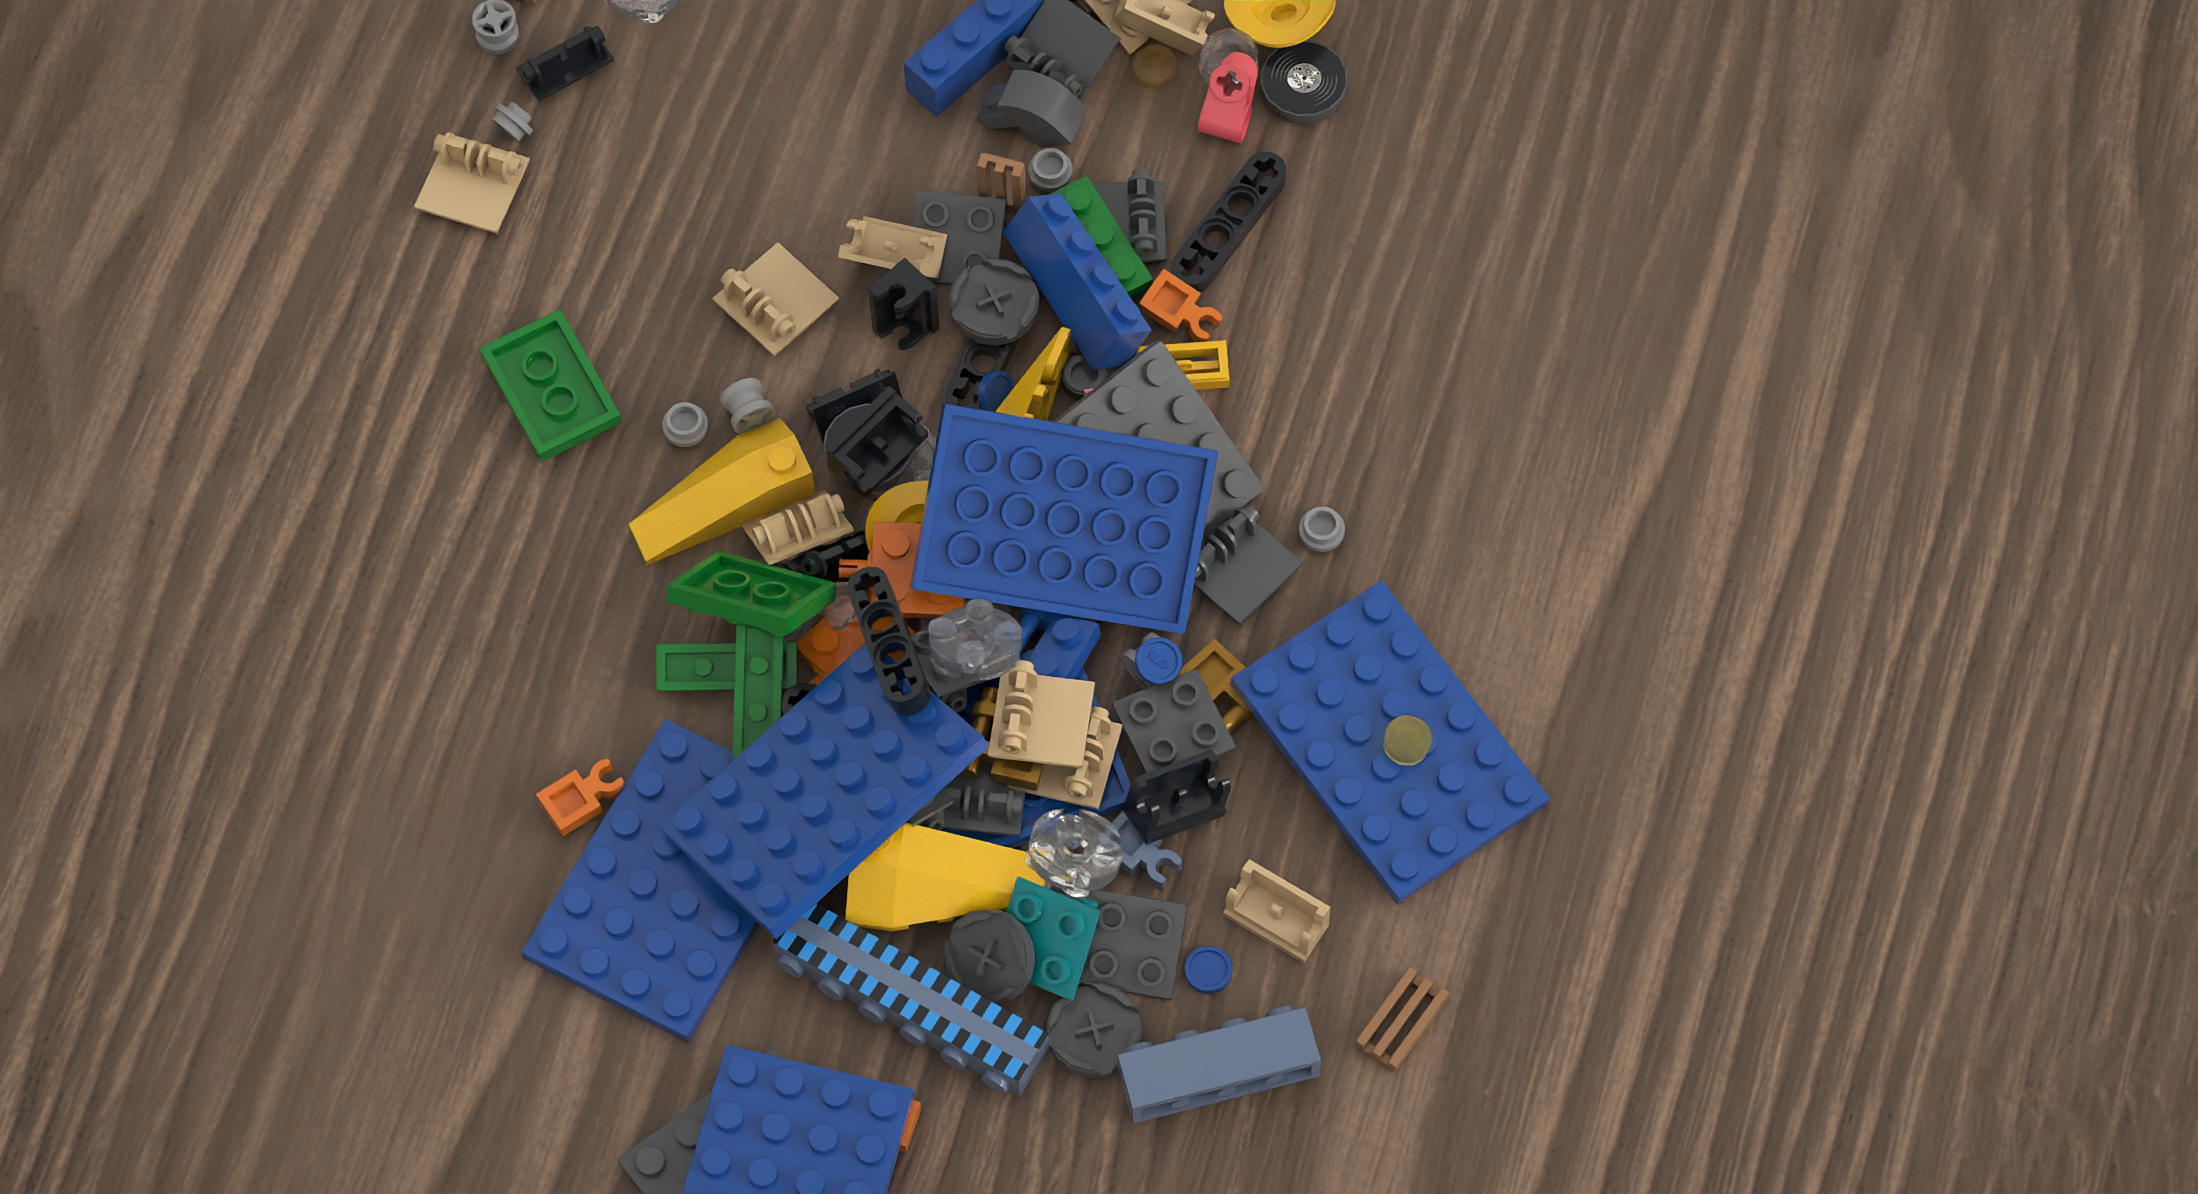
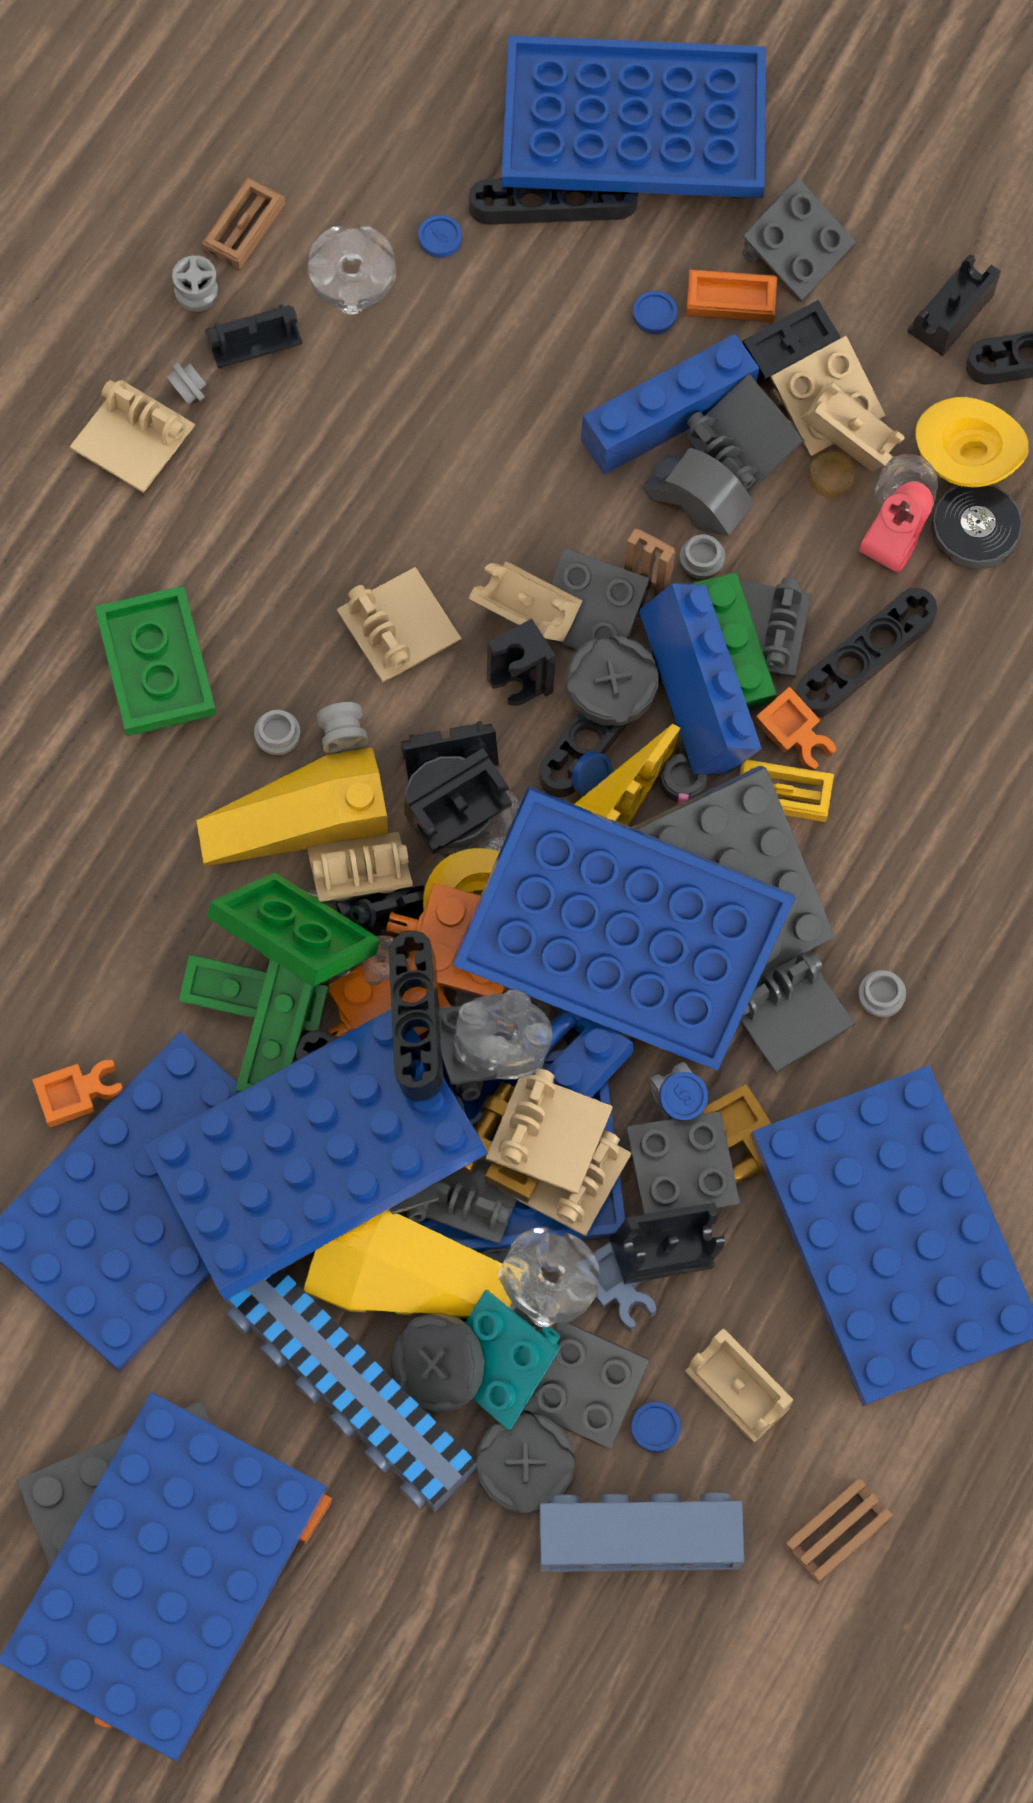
camera: 10 degrees right, 5 degrees up
clear yellow tile [1383,715,1432,765] -> none

